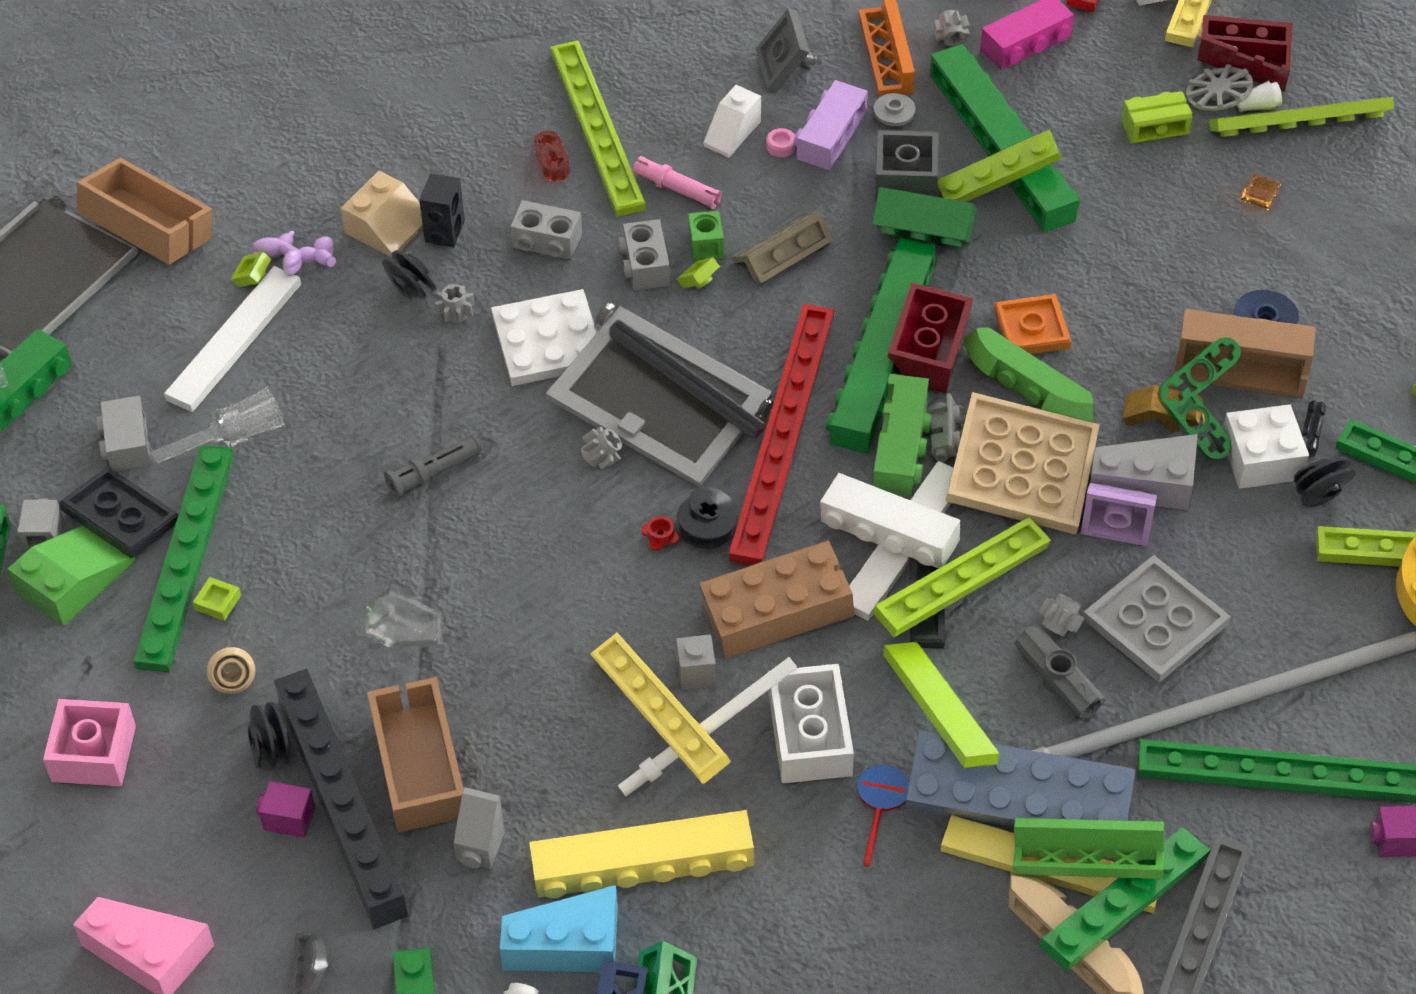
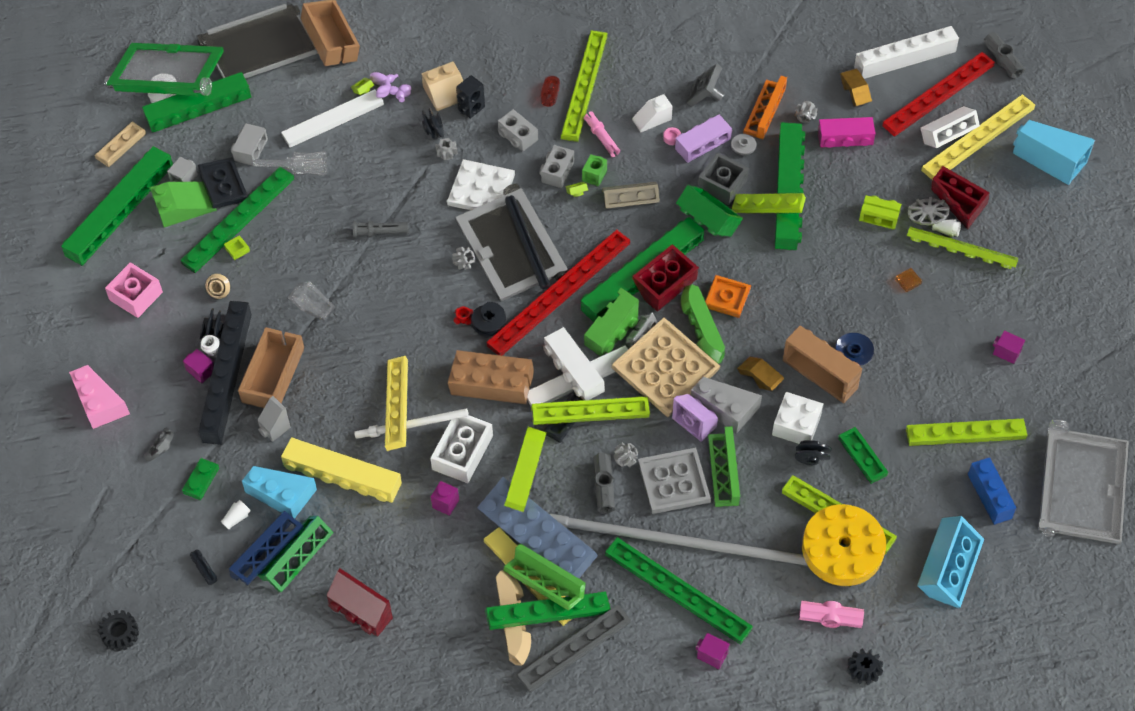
camera: 30 degrees right, 5 degrees up
light grey brick [676,634,716,690] -> none
blue piece [857,765,909,867] -> none
green beam [1157,337,1241,460] -> none
black axle [1302,400,1326,458] -> none
none -> white cone [201,335,219,361]
none -> magenta brick [431,481,459,516]
none -> bright green fence [708,426,740,507]

